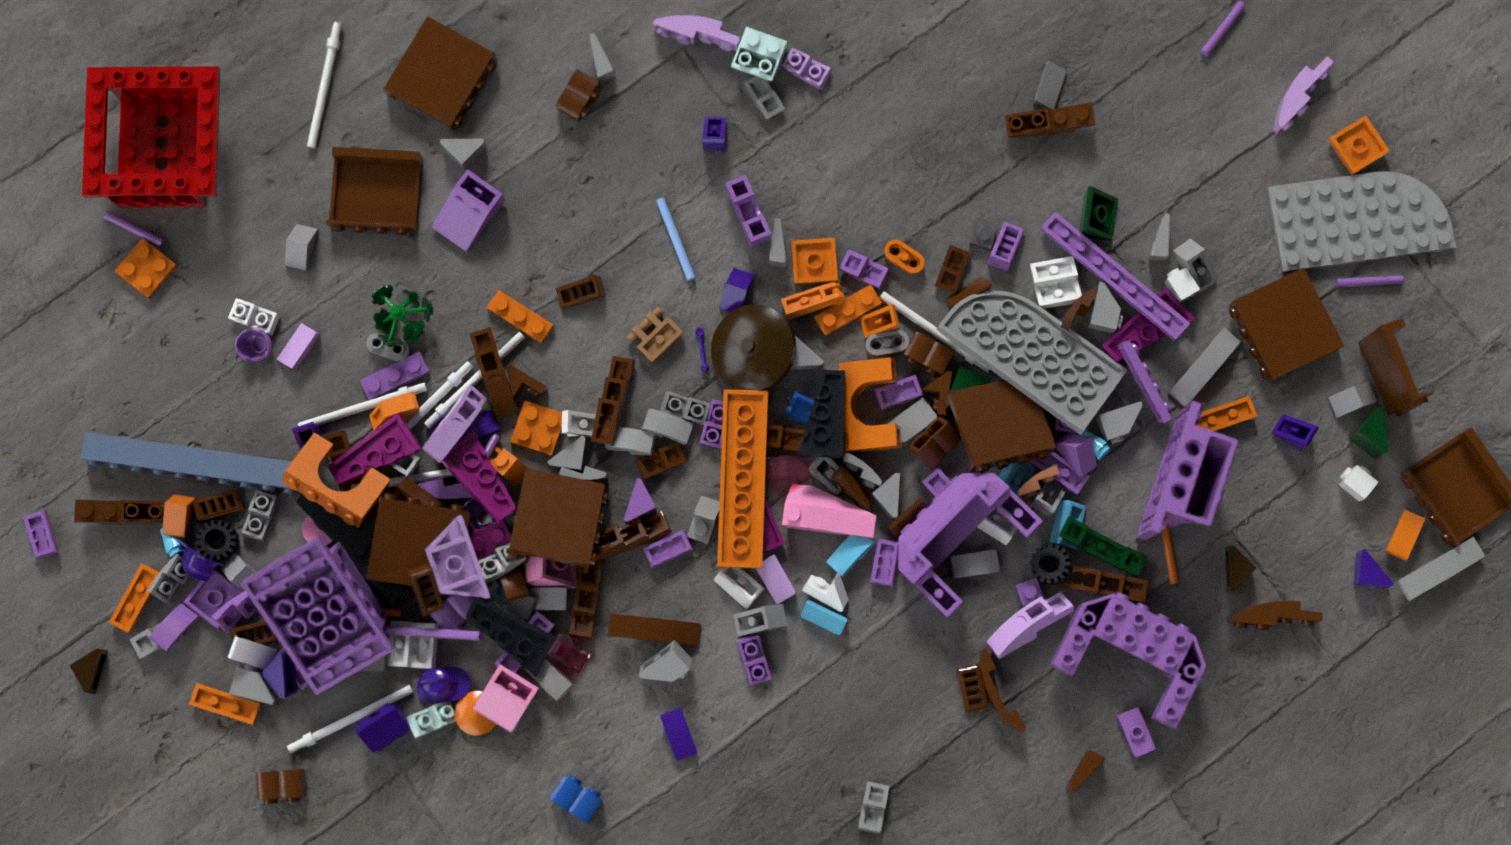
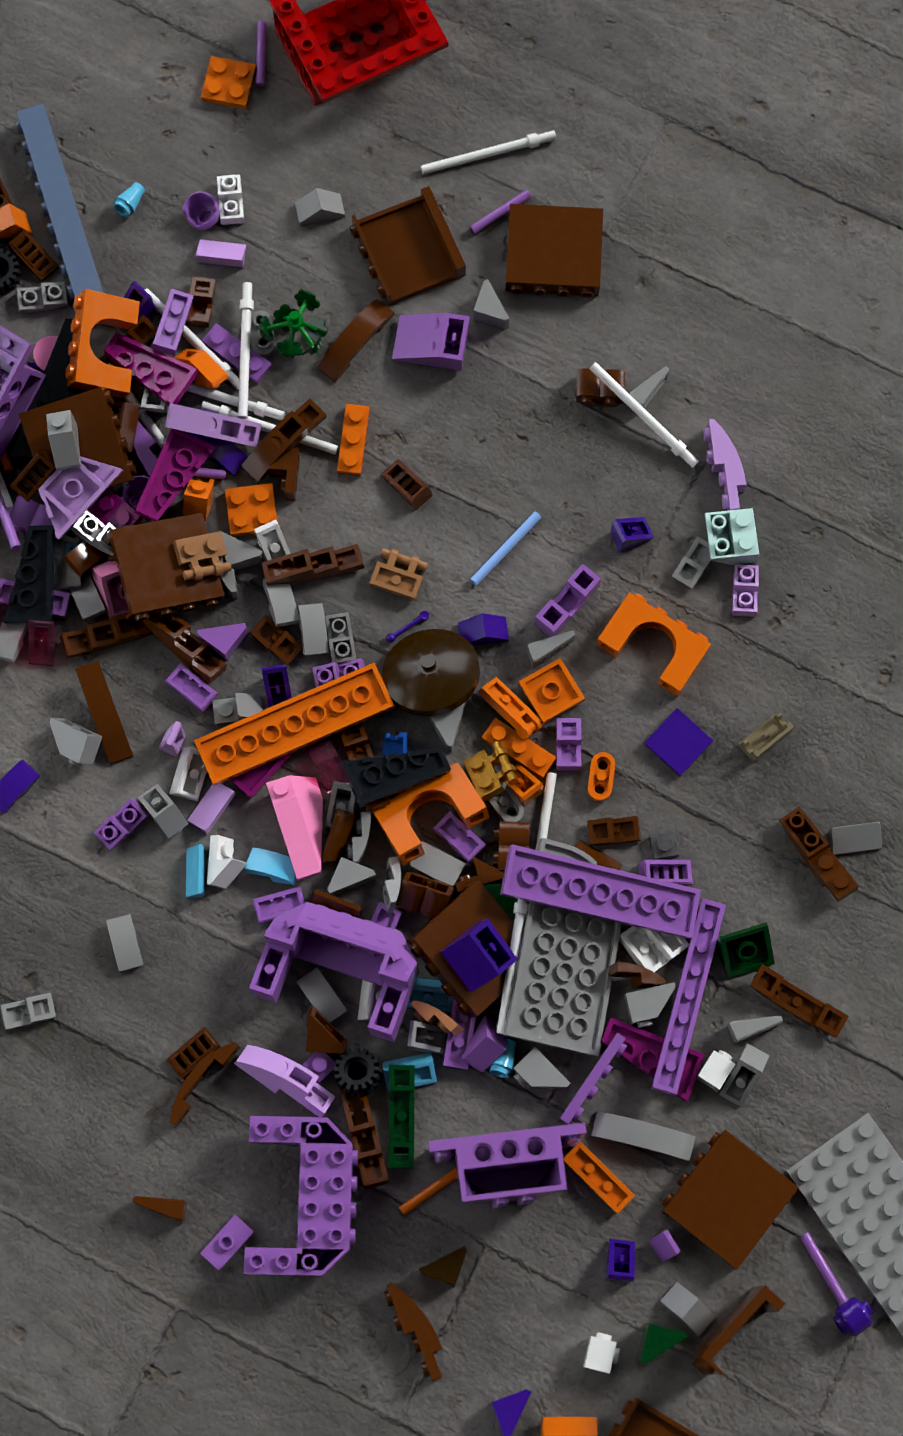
camera: 60 degrees right, 5 degrees down
none -> light grey slope [46,410,81,471]
none -> light grey slope [106,914,143,971]
none -> medium azure cone [113,182,145,217]
none -> medium lavender plate [152,289,194,356]
none -> lavender slope [160,721,186,756]
none -> medium nougat plate [173,531,232,581]
none -> reddish brown slope [186,276,216,328]
none -> white bar [238,282,254,419]
none -> dark purple slope [261,664,292,708]
none -> reddish brown slope [306,1006,347,1054]
none -> reddish brown slope [317,299,395,383]
none -> light grey slope [382,856,401,914]
none -> dark purple slope [440,919,518,992]
none -> pearl gold plate [463,741,518,802]
none -> medium lavender bar [469,190,531,235]
none -> white bar [496,899,529,1034]
none -> medium lavender plate [500,845,701,939]
none -> white bar [589,362,699,468]
none -> orange arch [596,592,711,697]
none -> dark purple tile [644,708,713,777]
none -> medium lavender slope [649,1230,680,1262]
none -> dark tan hinge [738,712,794,763]
none -> reddish brown slope [750,964,849,1038]
none -> dark purple head [833,1297,873,1337]

